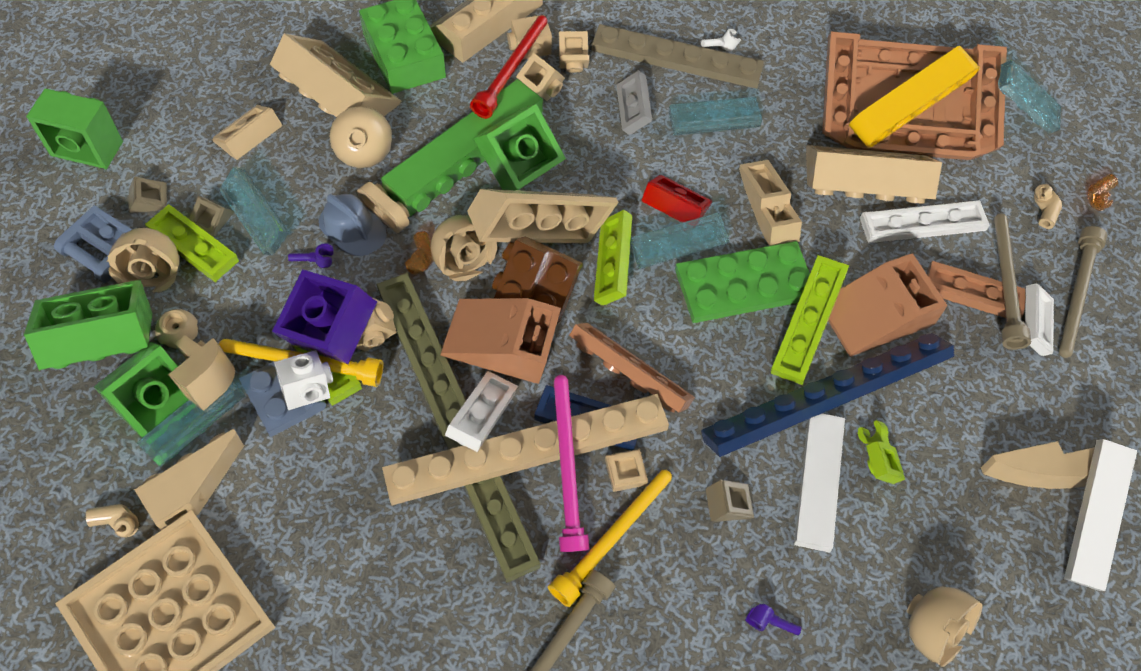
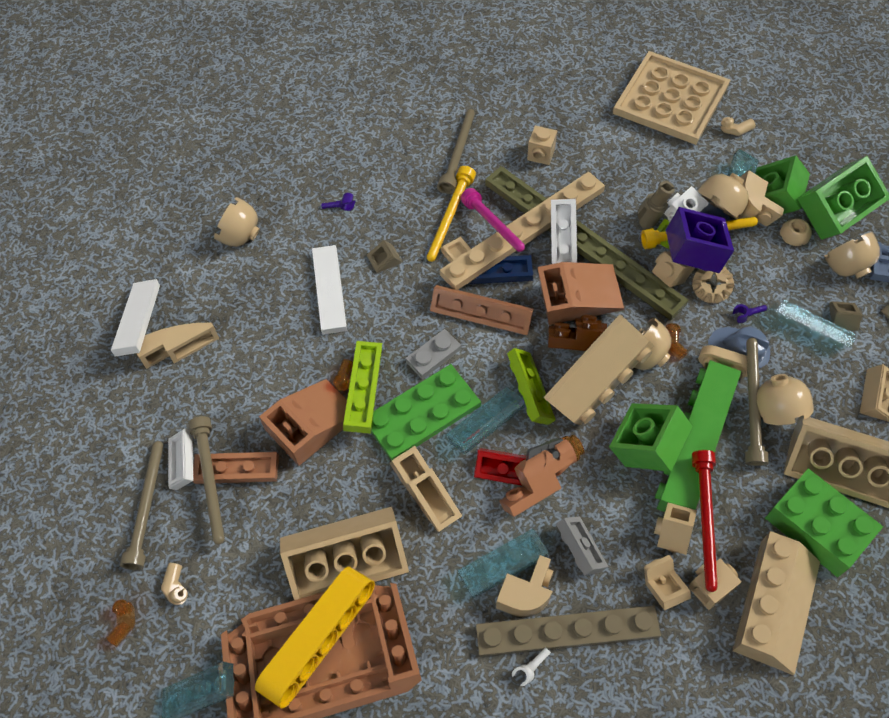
camera: 165 degrees right, 0 degrees up
tan slope [134,428,244,530] -> none
lime plate [145,204,239,282] -> none
dark blue plate [701,333,954,457] -> none
lime plate [858,420,906,484] -> none
white tile [860,200,990,243] -> none
none -> clear orange arm [333,359,353,391]
none -> light grey plate [405,329,462,380]
none -> tan brick [496,555,553,617]
none -> nougat plate [499,435,585,517]
none -> tan brick [527,125,557,165]
none -> dark tan arm [637,181,675,229]
none -> tan cylinder [697,173,749,220]
none -> dark tan piece [745,338,769,466]

